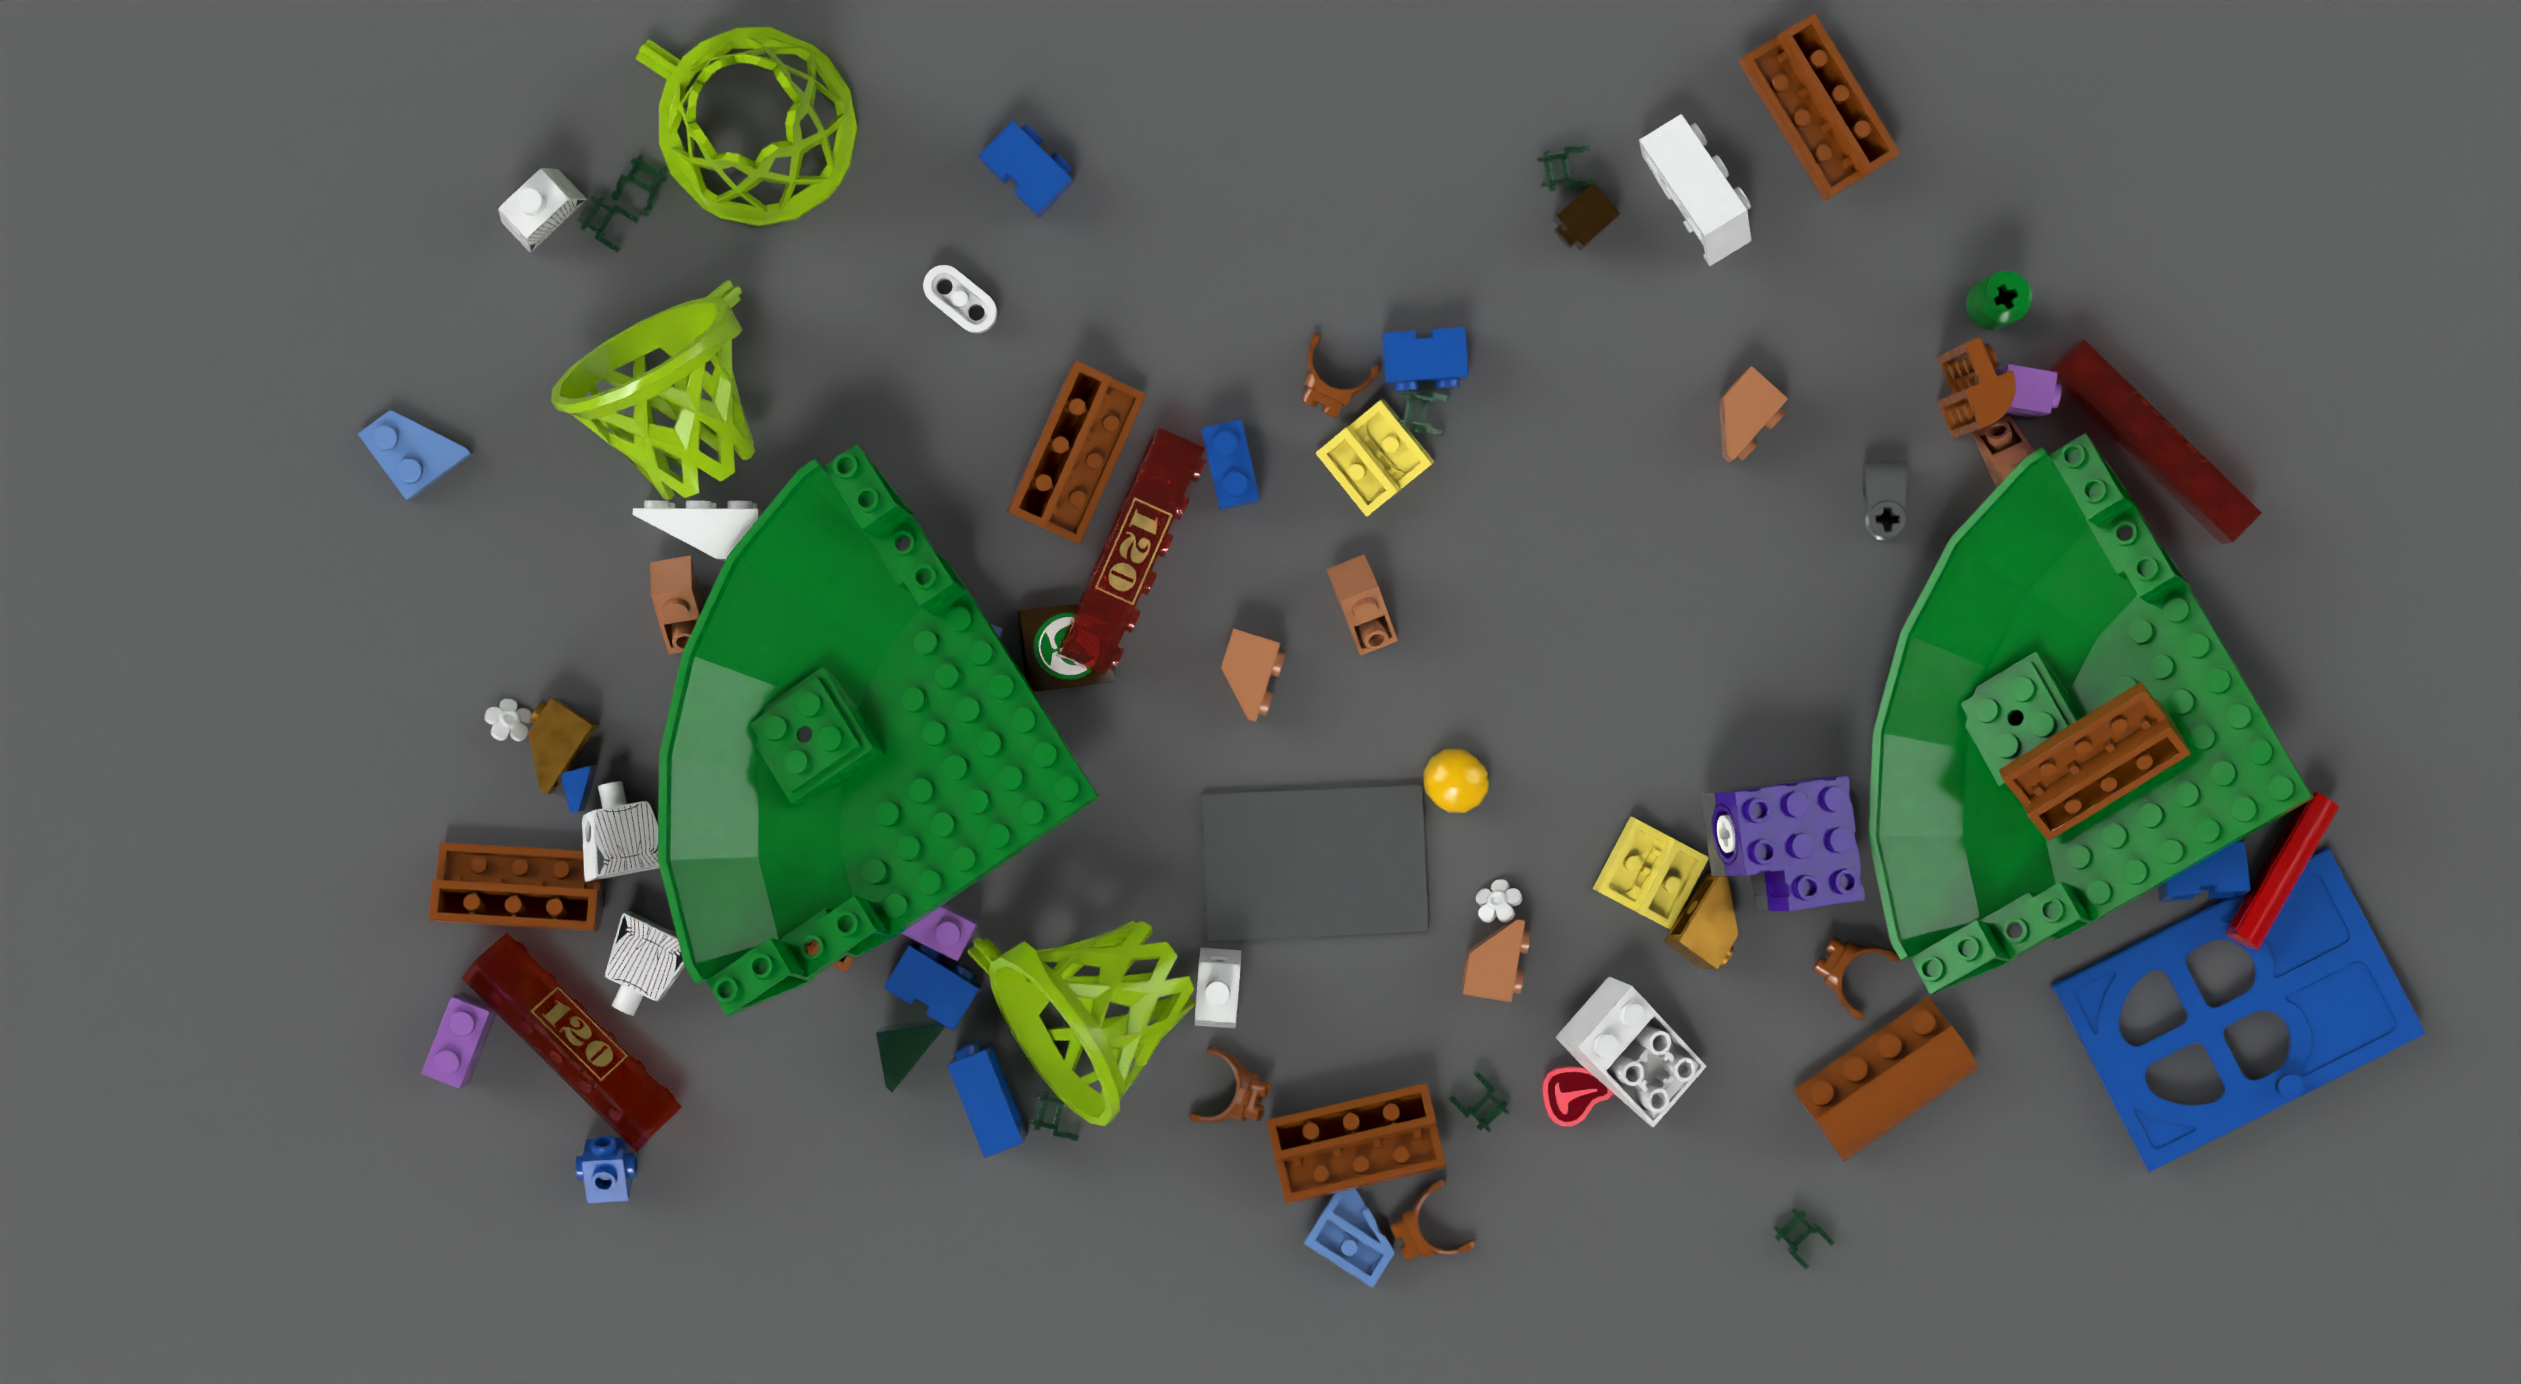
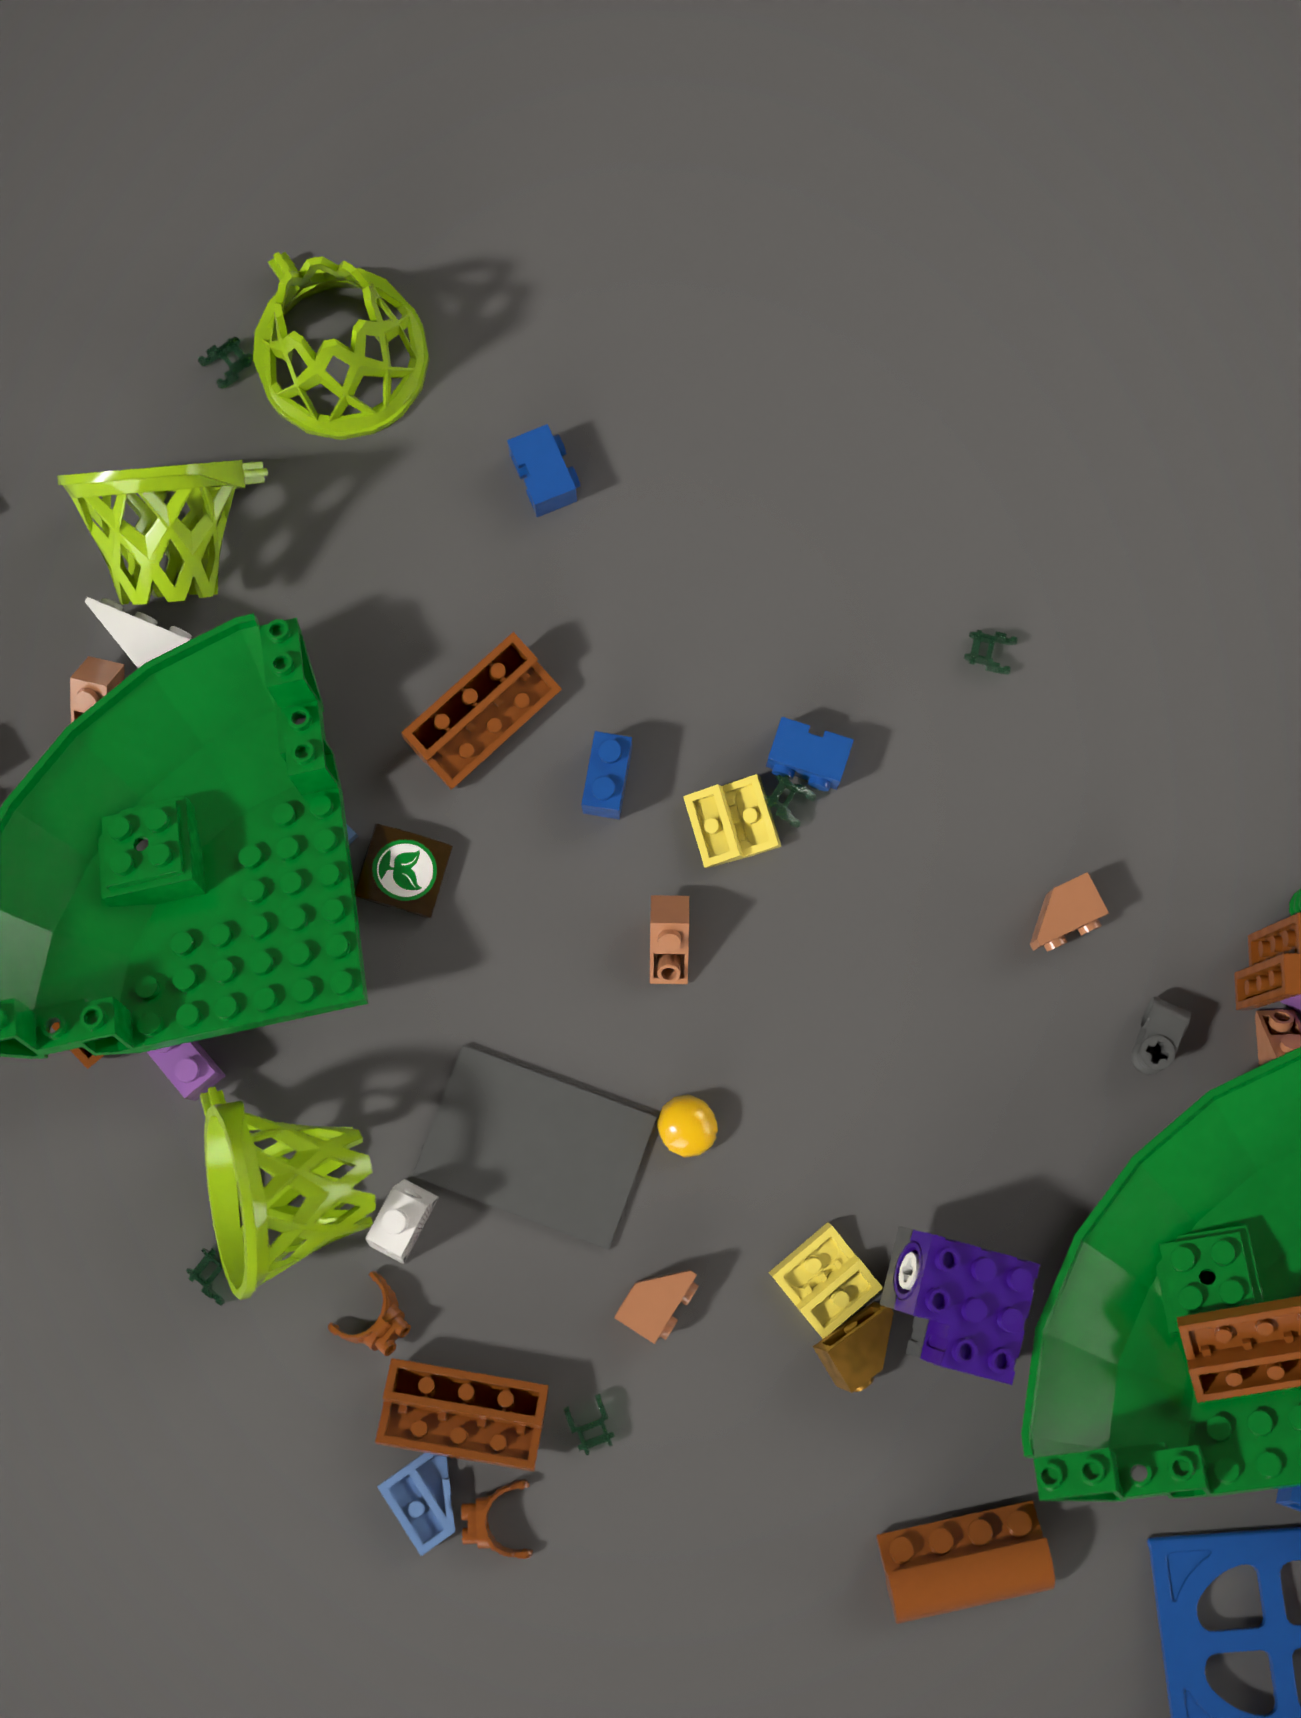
camera: 20 degrees right, 10 degrees down
white torso [498,168,587,253] -> none
clear green piece [576,195,639,253] -> none
clear green slope [876,1020,946,1092] -> none
blue brick [883,943,982,1031] -> none
white plate [923,265,997,334] -> none
blue window [947,1040,1028,1158] -> none
clear red brick [1055,427,1206,676] -> none
nougat slope [1221,628,1286,722] -> none
dark orange helmet [1300,332,1382,419] -> none
white plant [1476,879,1522,923] -> none
piece [1542,1066,1615,1127] -> none
dark brown brick [1553,183,1621,251] -> none
white slope [1555,977,1707,1127] -> none
white wedge [1639,114,1752,266] -> none
dark orange brick [1738,13,1901,201] -> none
clear green piece [1774,1209,1835,1270] -> none
dark orange helmet [1813,936,1900,1020] -> none

